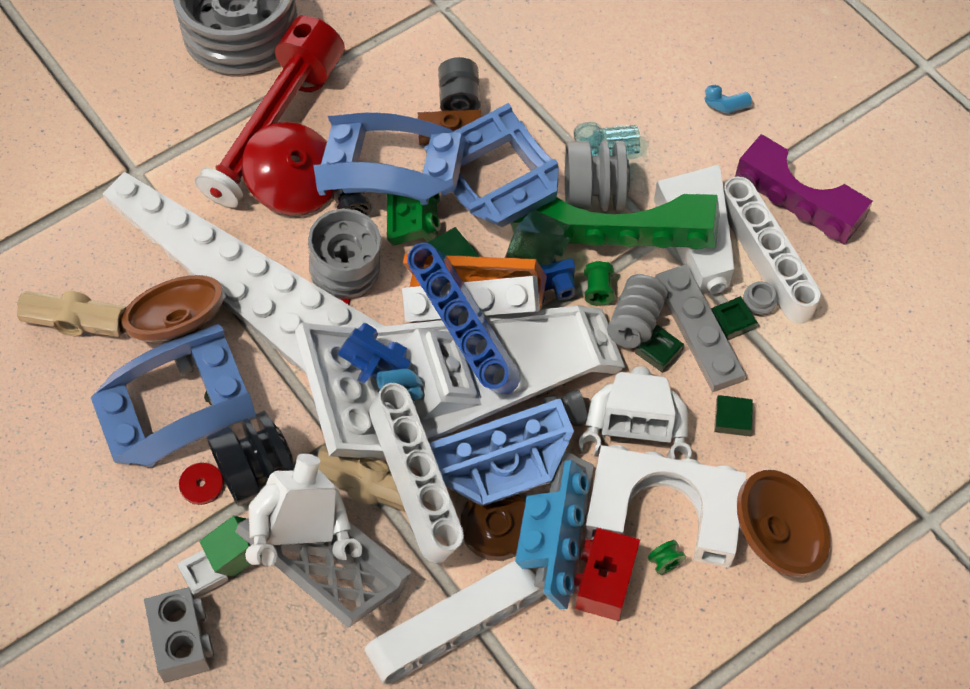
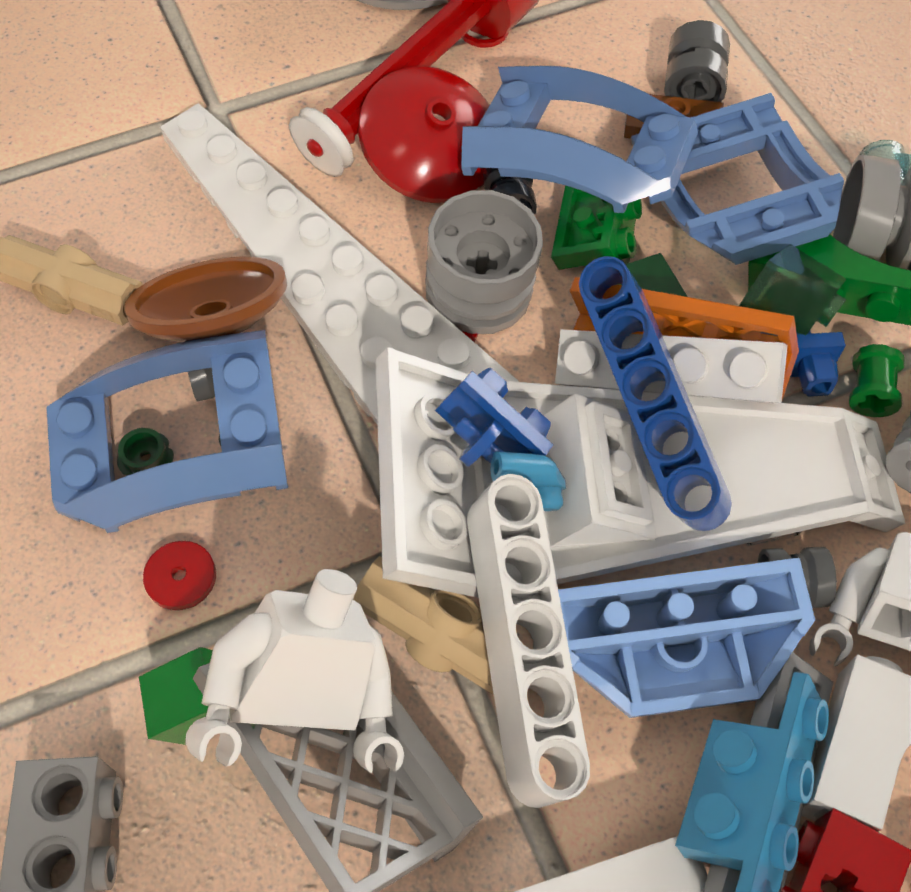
camera: 15 degrees right, 0 degrees up
white tile [177,550,229,599] -> none
black wheel [206,410,294,507] -> none
reddish brown tile [461,494,525,561] -> none
none -> dark green plate [117,428,174,476]

